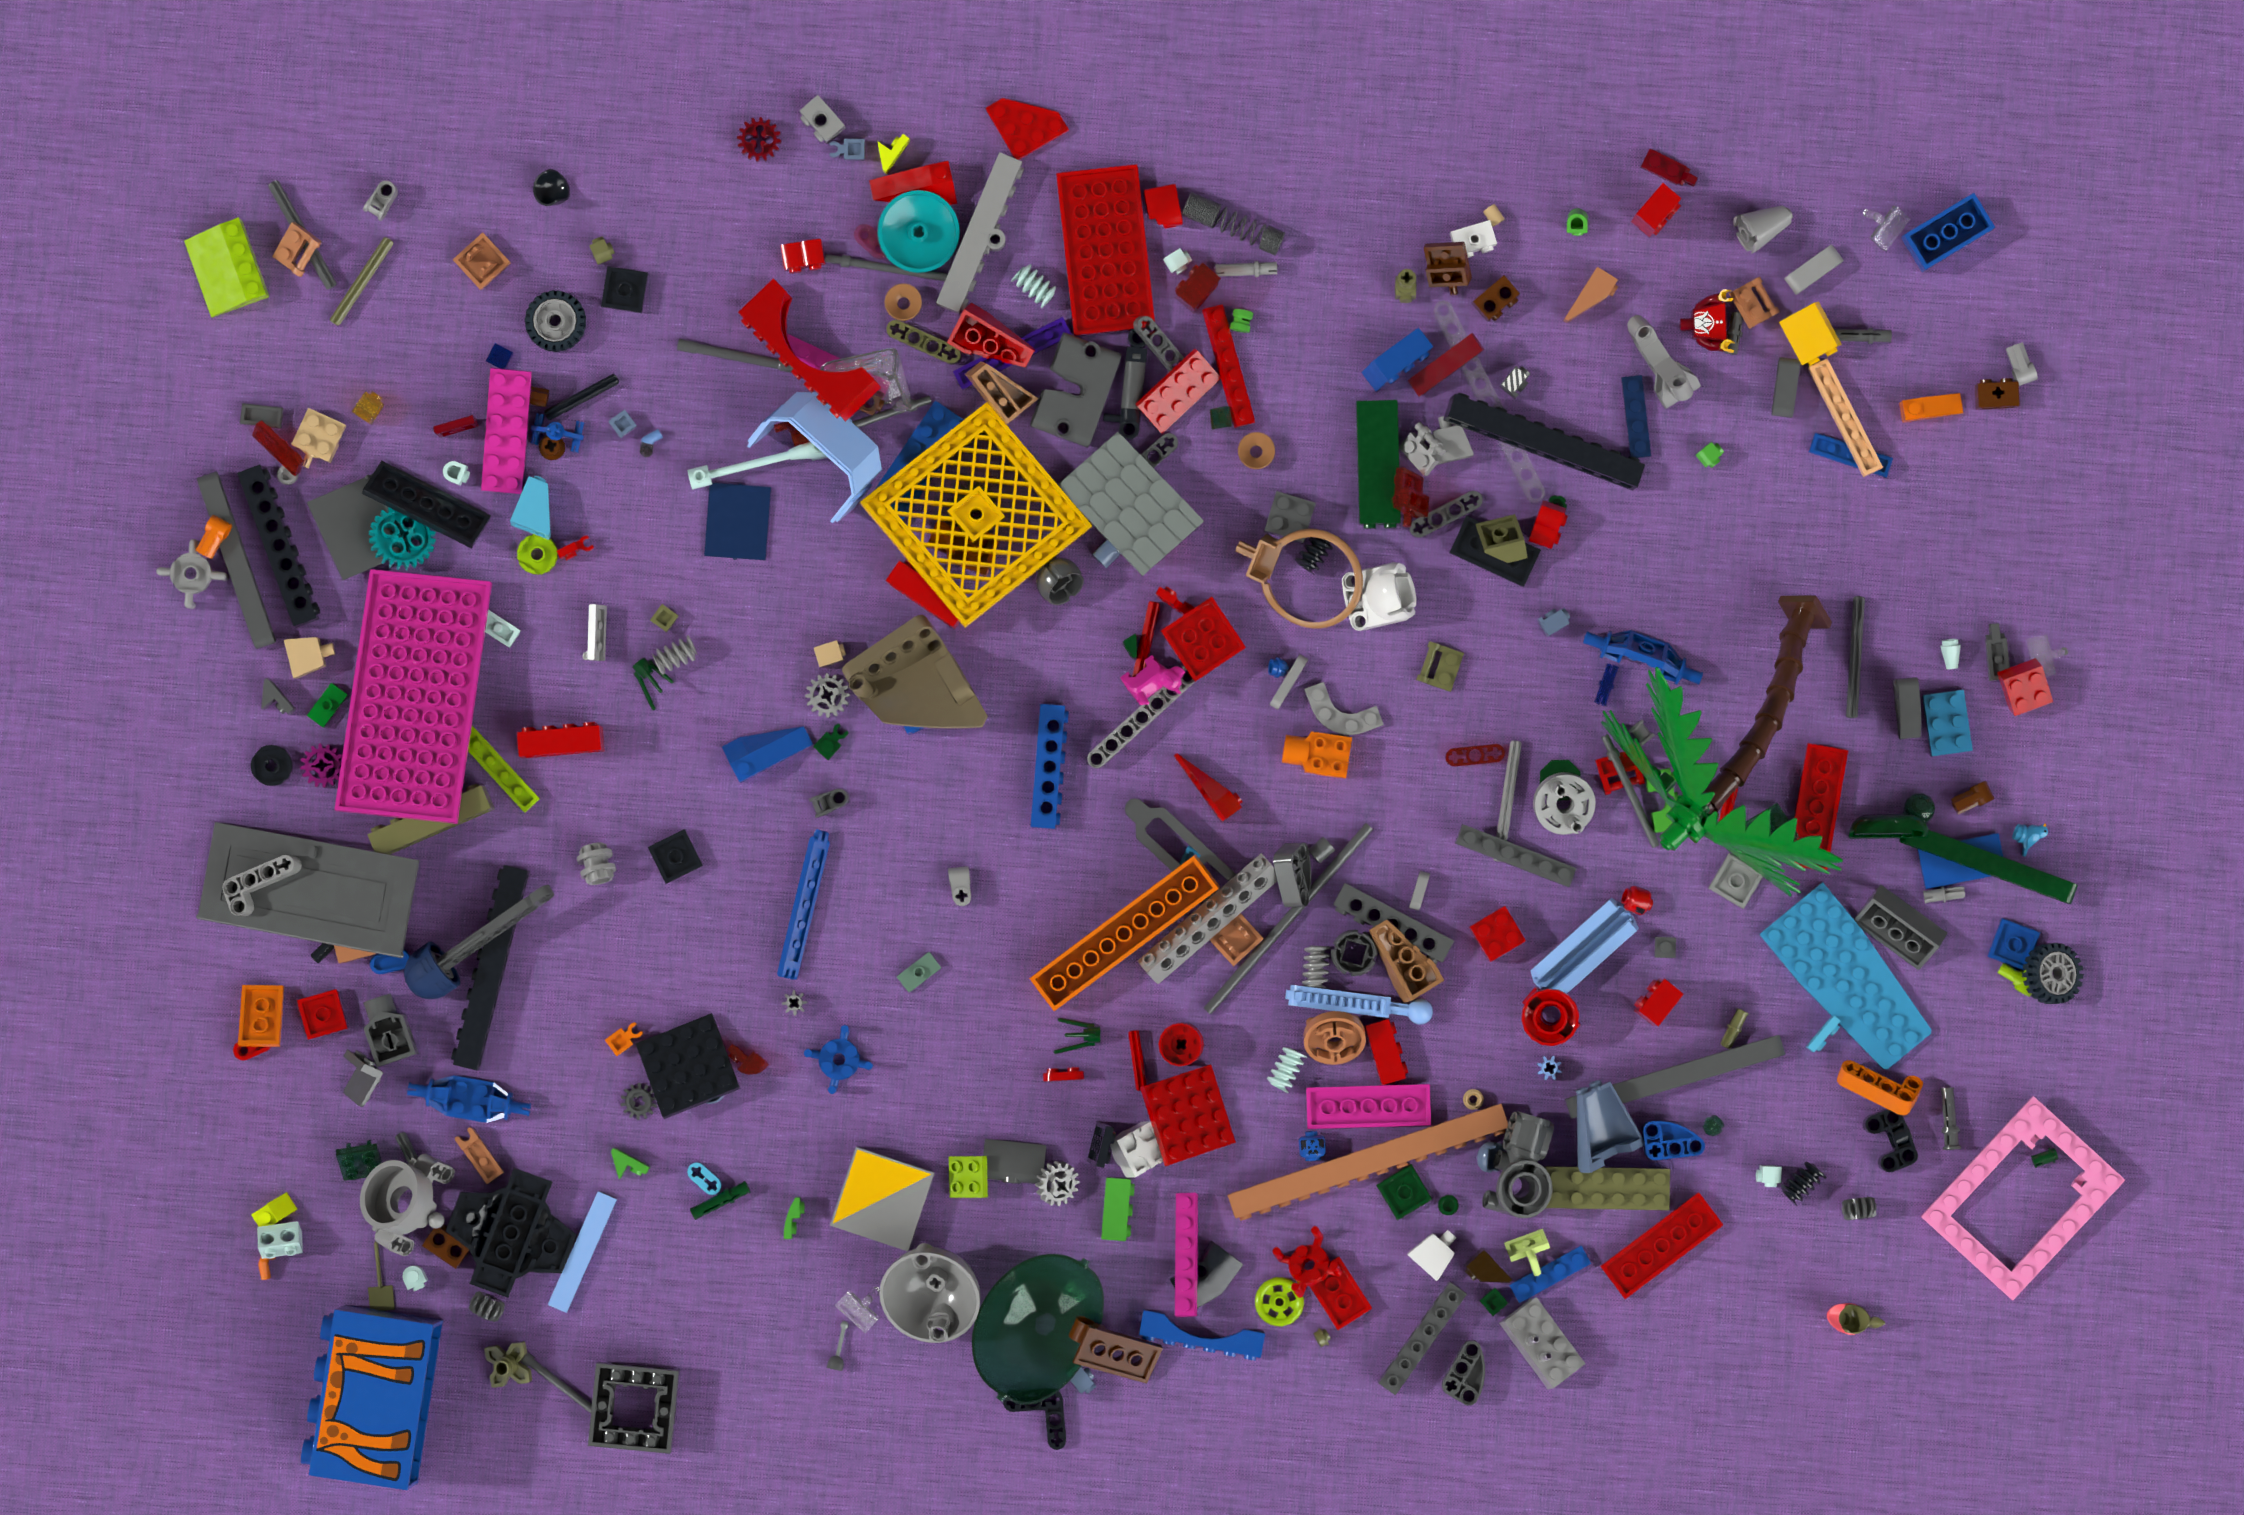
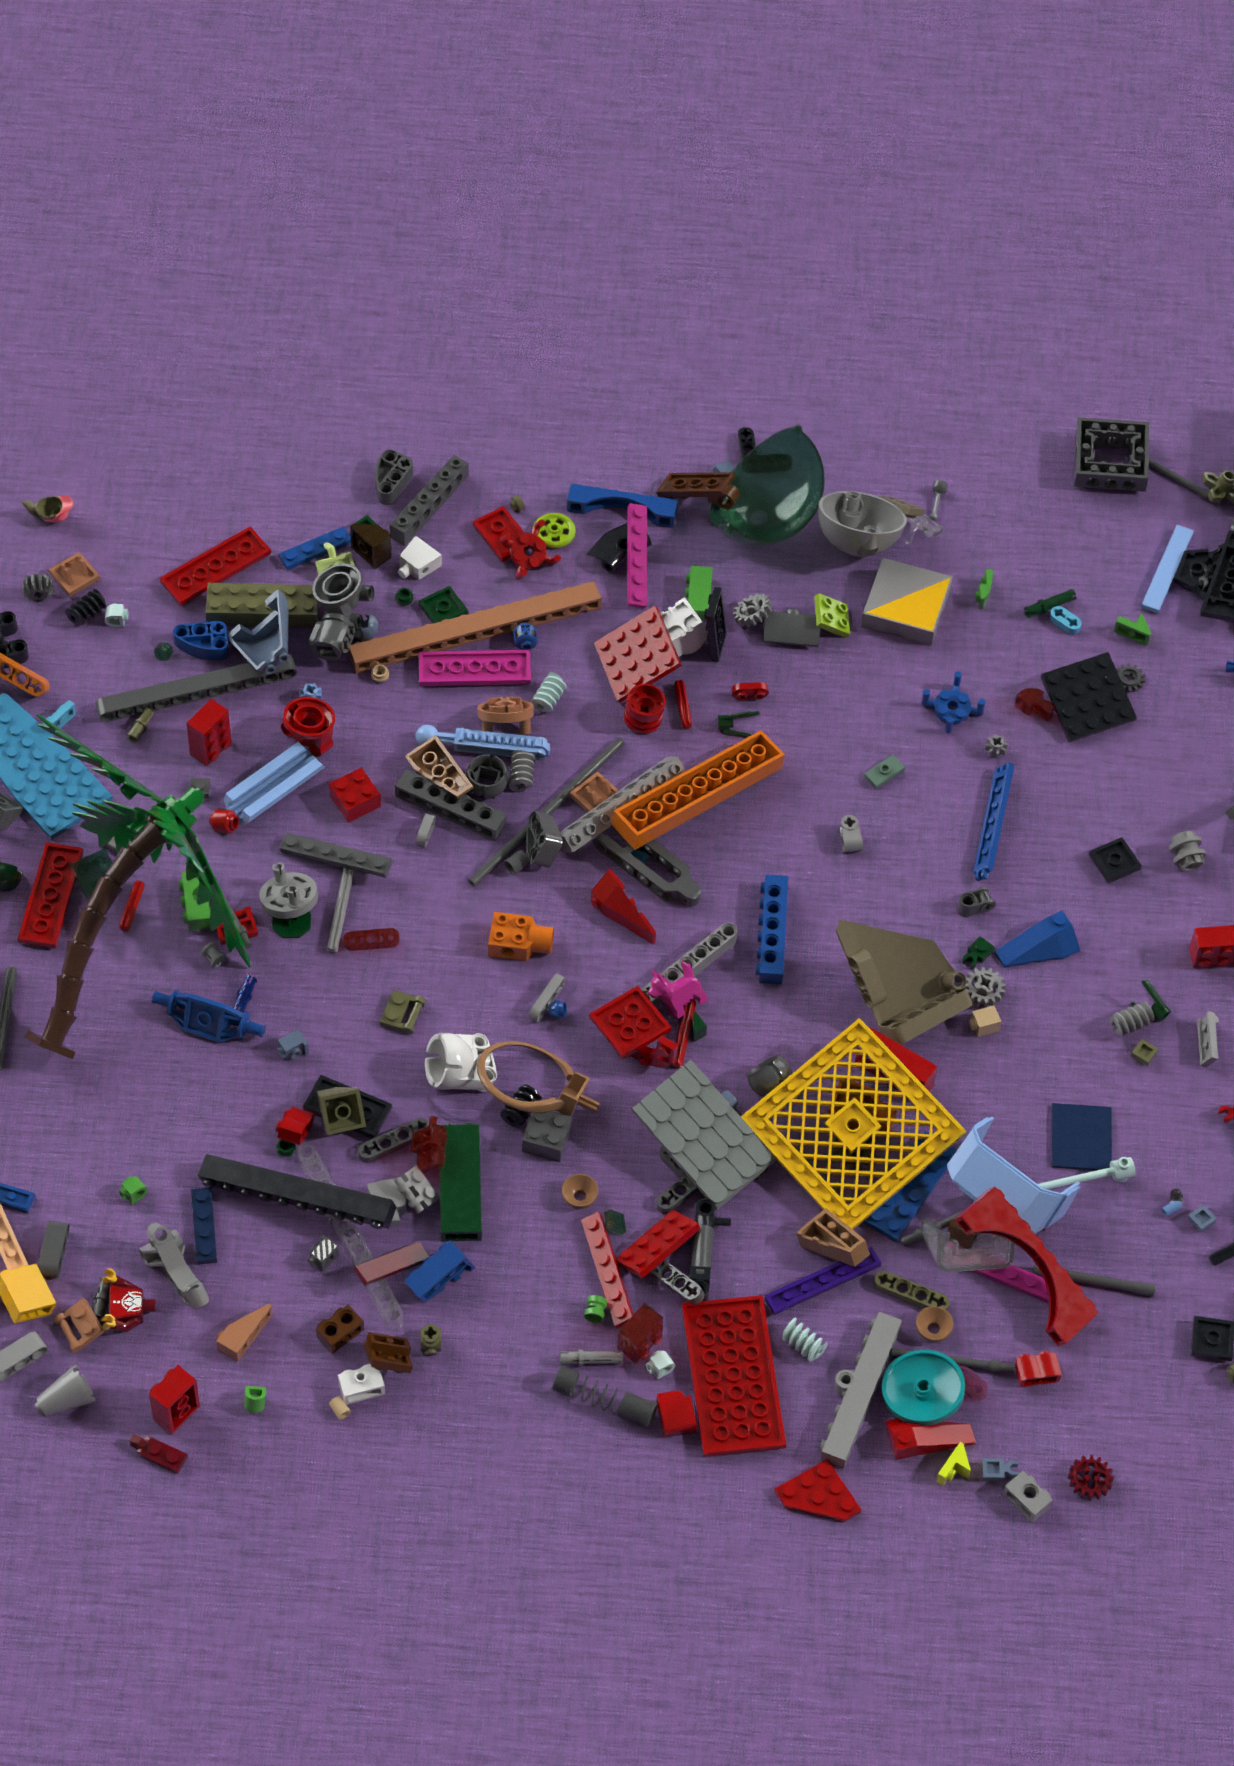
camera: 175 degrees right, 30 degrees down
orange plate [605,1022,643,1056] -> none
red wedge [947,302,1035,368] -> none
dark grey connector [1030,332,1121,448] -> none
light grey plate [1304,682,1384,735] -> none
red brick [1364,1019,1408,1085] -> none
light grey piece [1499,1297,1585,1390] -> none
none -> nougat plate [49,552,100,597]
none -> dark tan plate [879,496,925,518]

